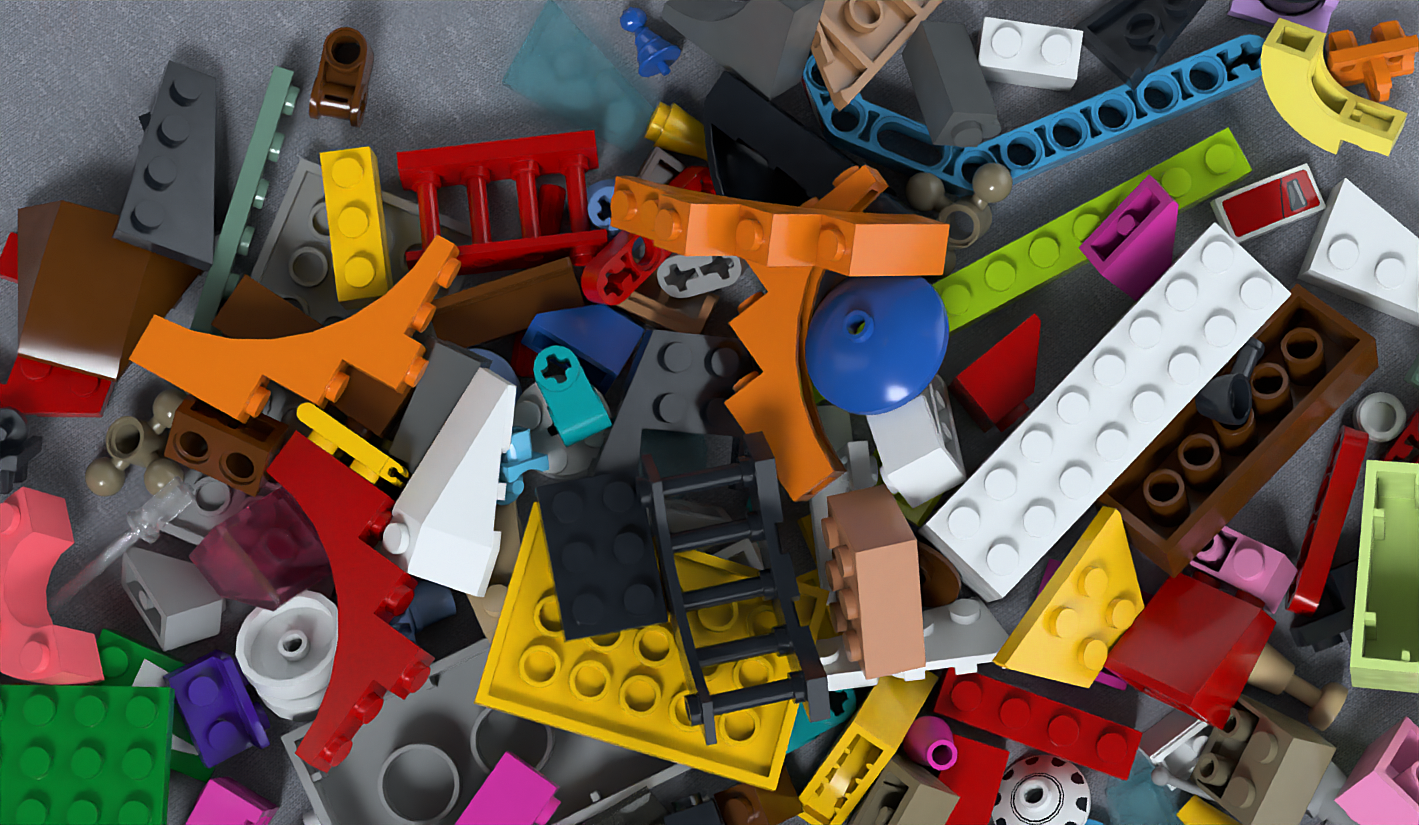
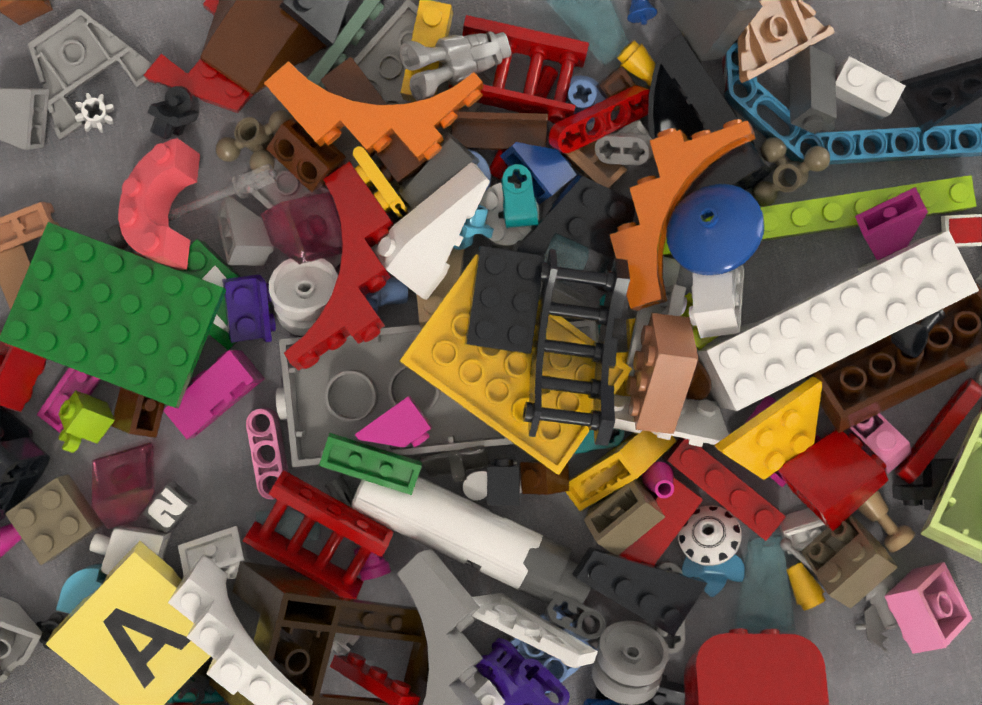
camera: 20 degrees right, 5 degrees up
orange arch [610,176,950,276] -> none
red slope [947,313,1041,433] -> none
none -> light grey piece [400,31,511,101]

